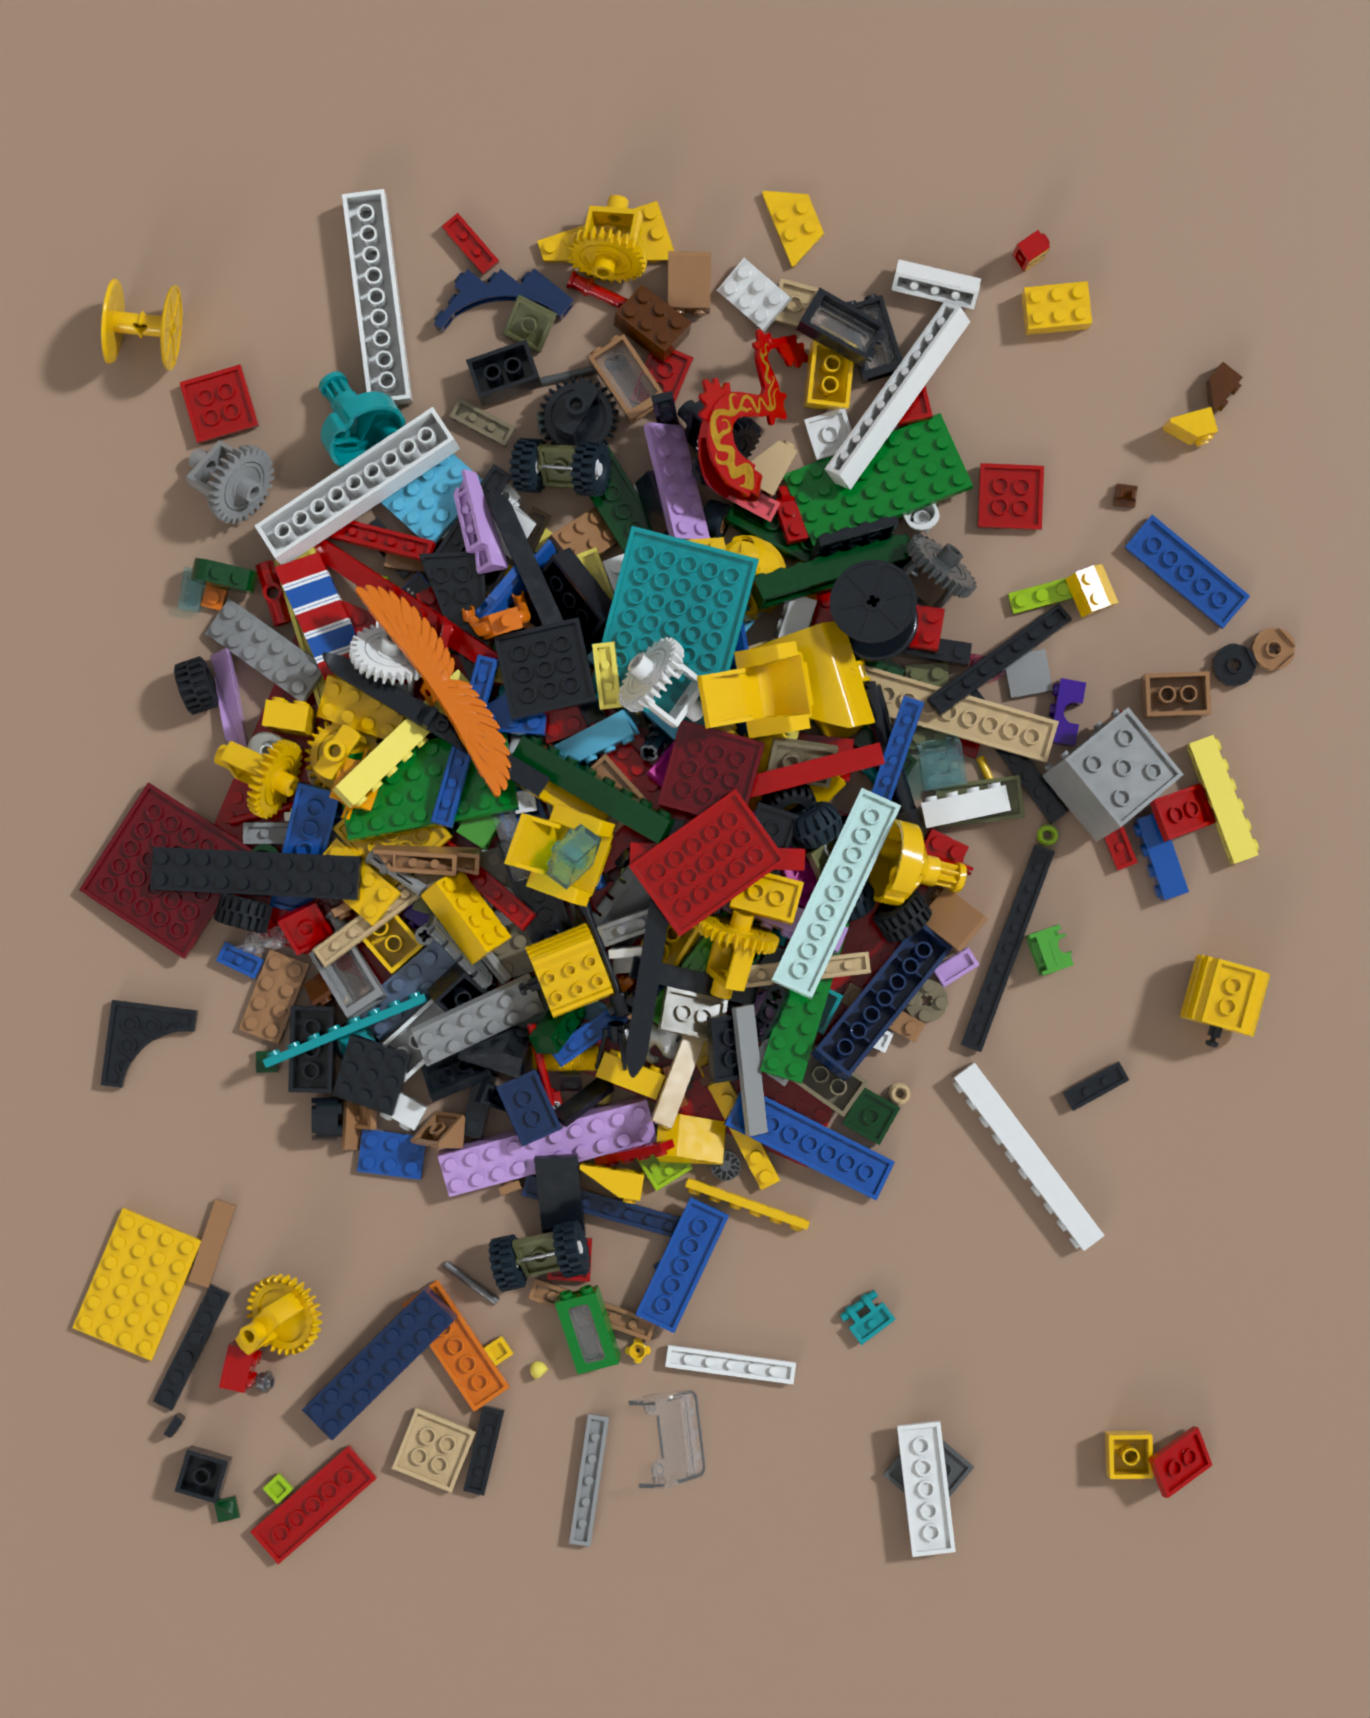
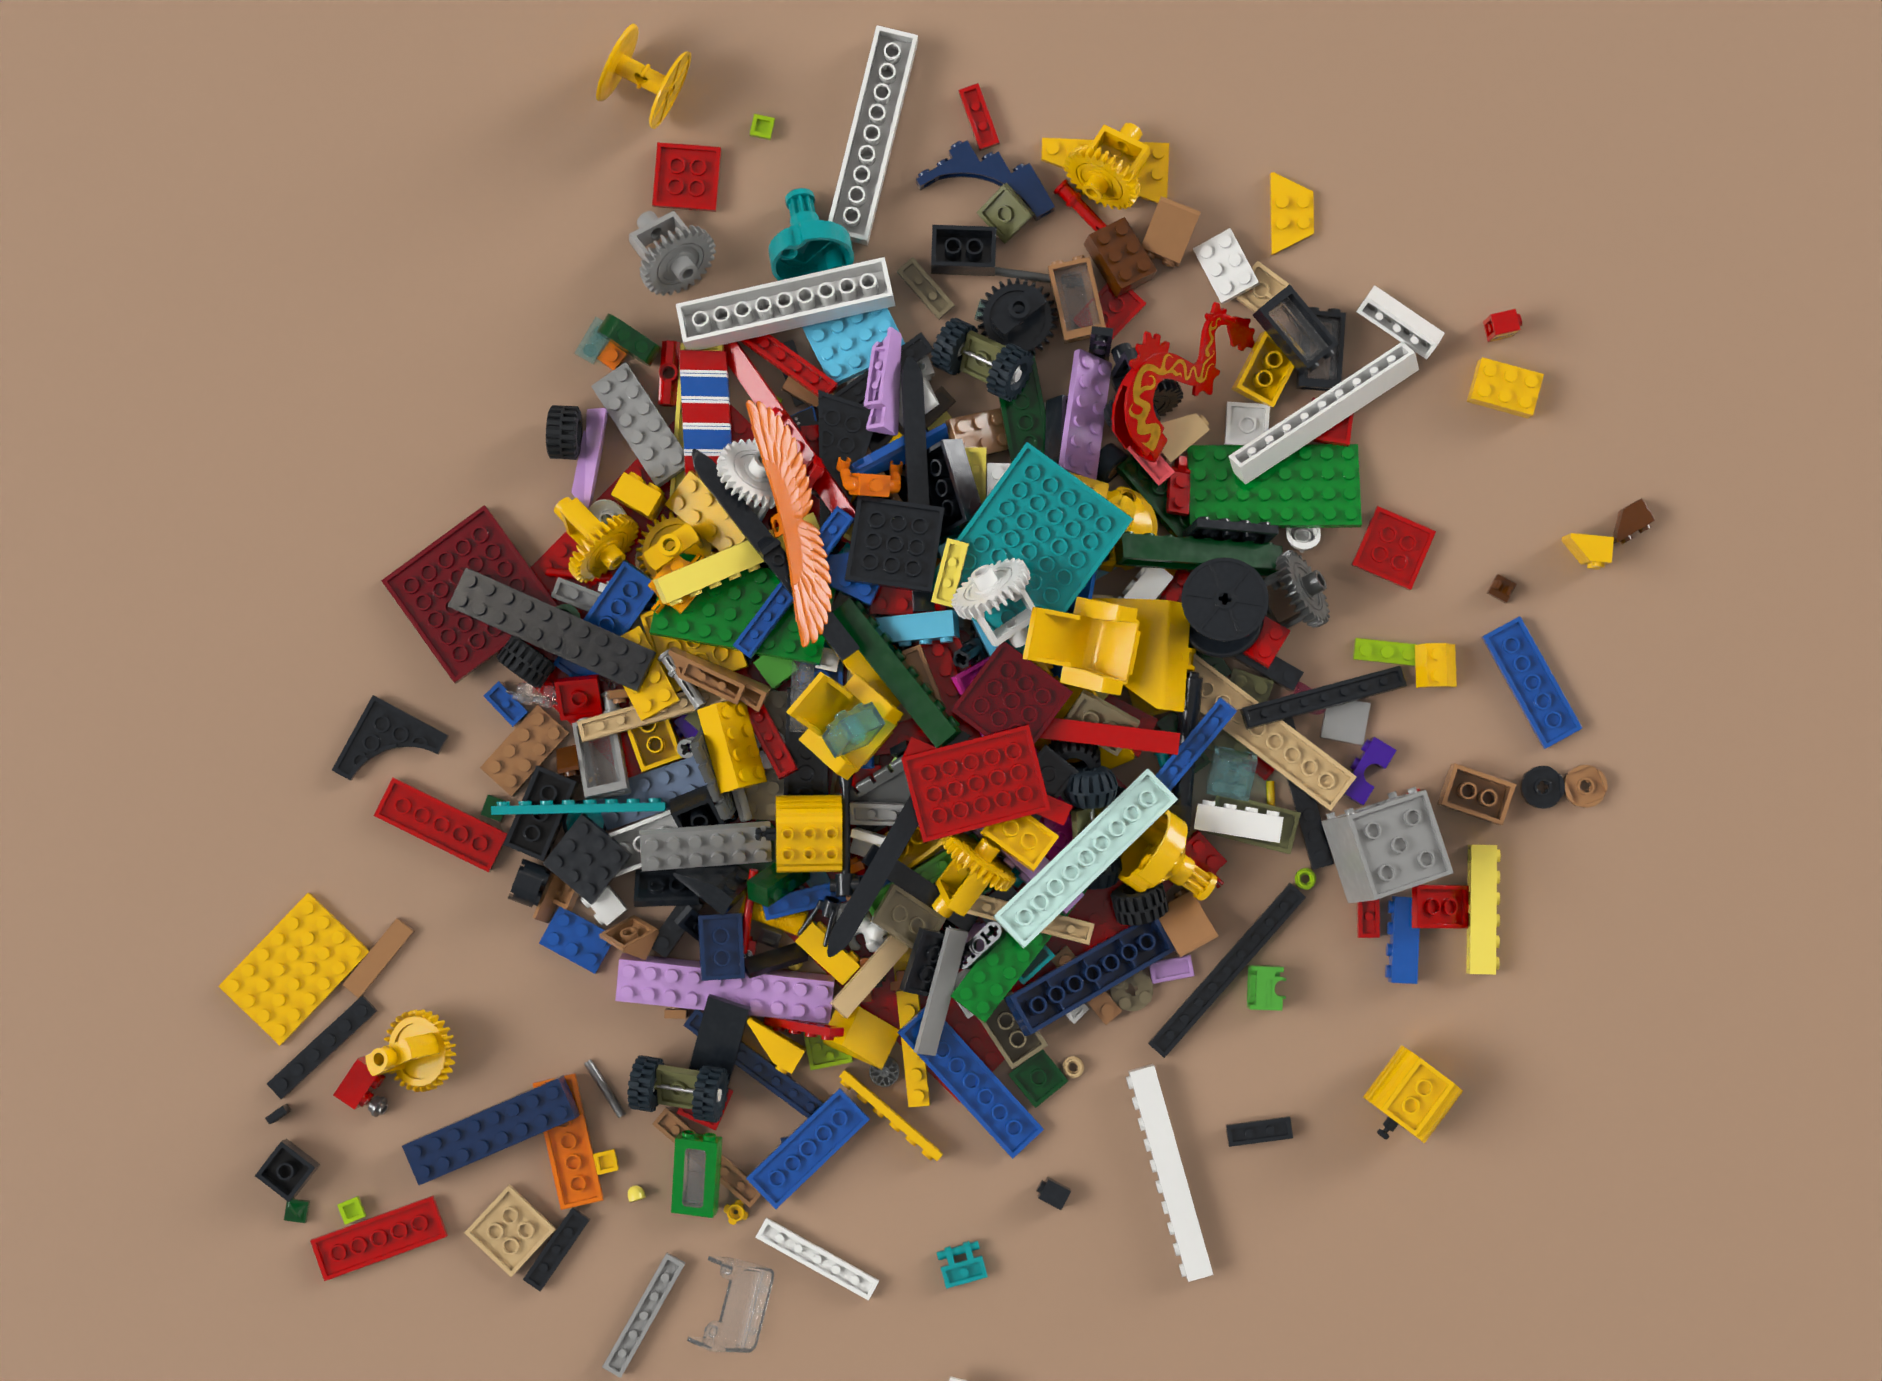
camera: 20 degrees right, 0 degrees up
none -> red plate [373,777,508,873]
none -> lime plate [750,114,775,140]
none -> black brick [1036,1177,1071,1210]

